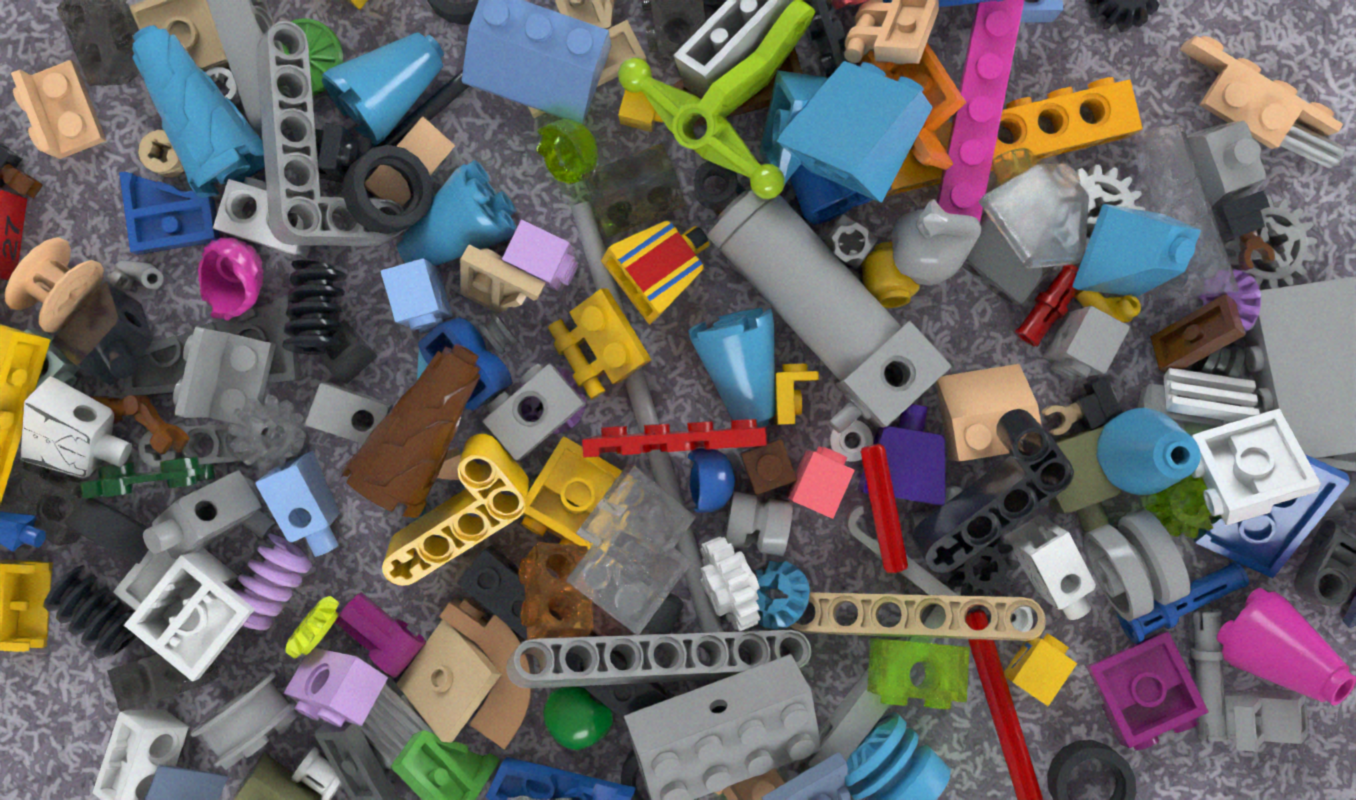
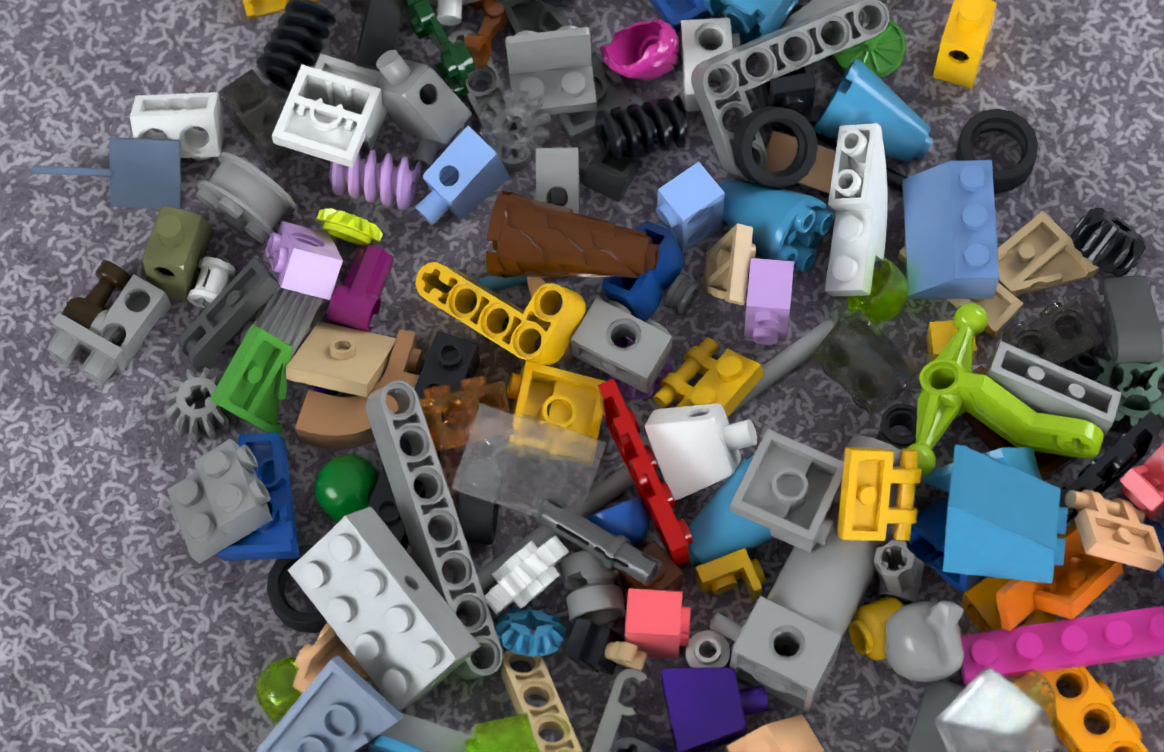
camera: 75 degrees right, 20 degrees down
torso [601,221,709,325] -> none
red axle [860,444,908,573] -> none
none -> dark grey pin [536,498,662,587]
none -> black piece [563,617,648,675]
none -> white torso [644,404,757,501]
none -> light grey plate [730,429,844,553]
none -> white slope [825,123,887,297]
none -> yellow plate [837,447,922,541]

